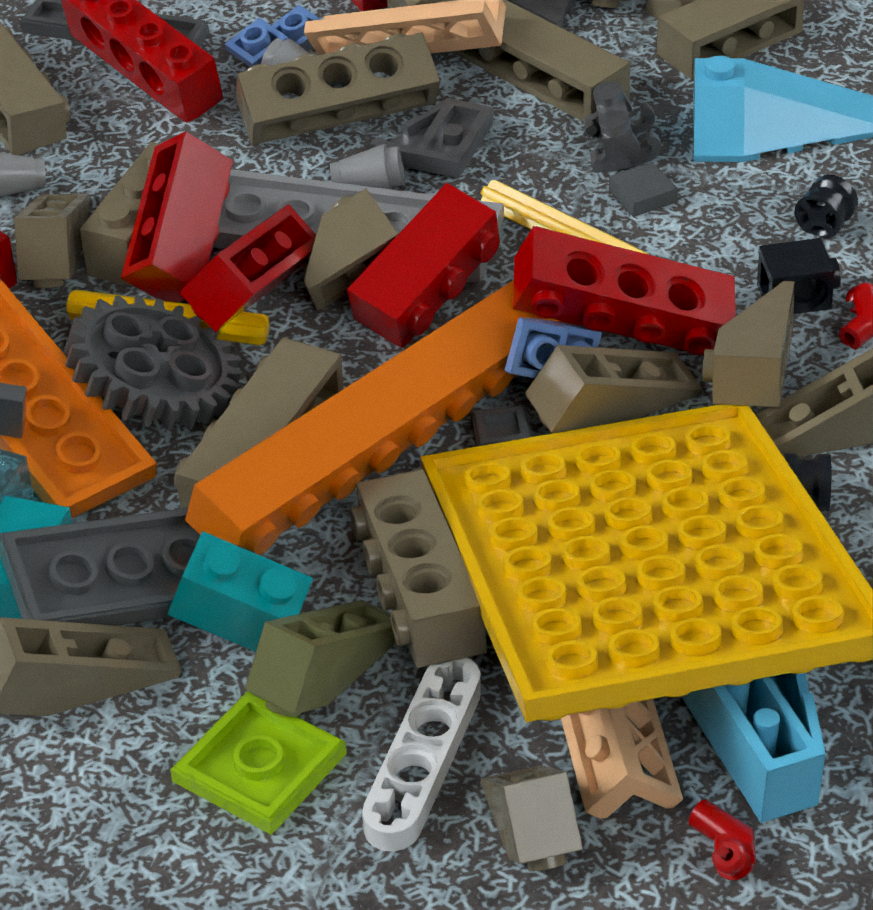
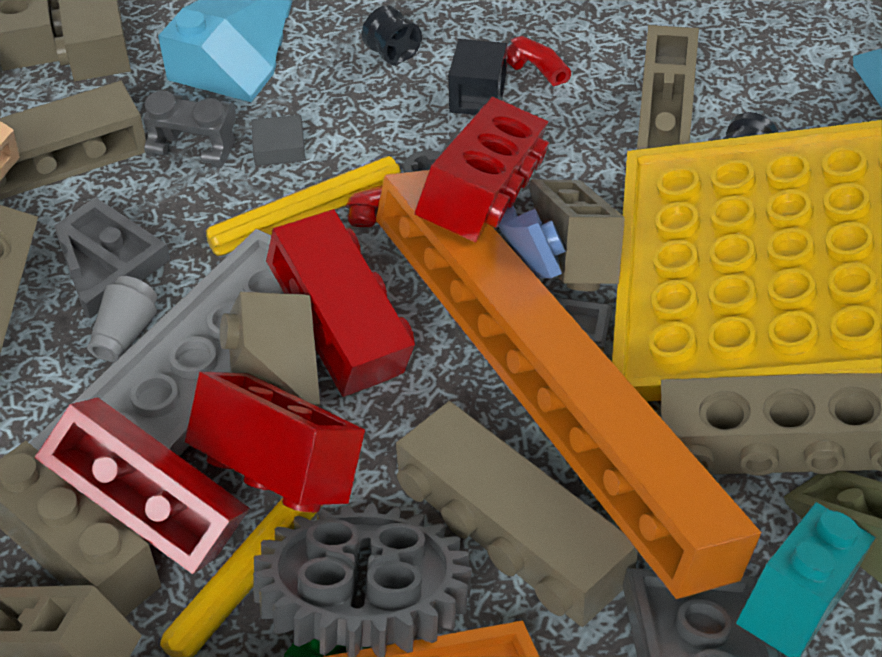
camera: 70 degrees left, 5 degrees up
dark tan slope [703,281,794,407] -> none

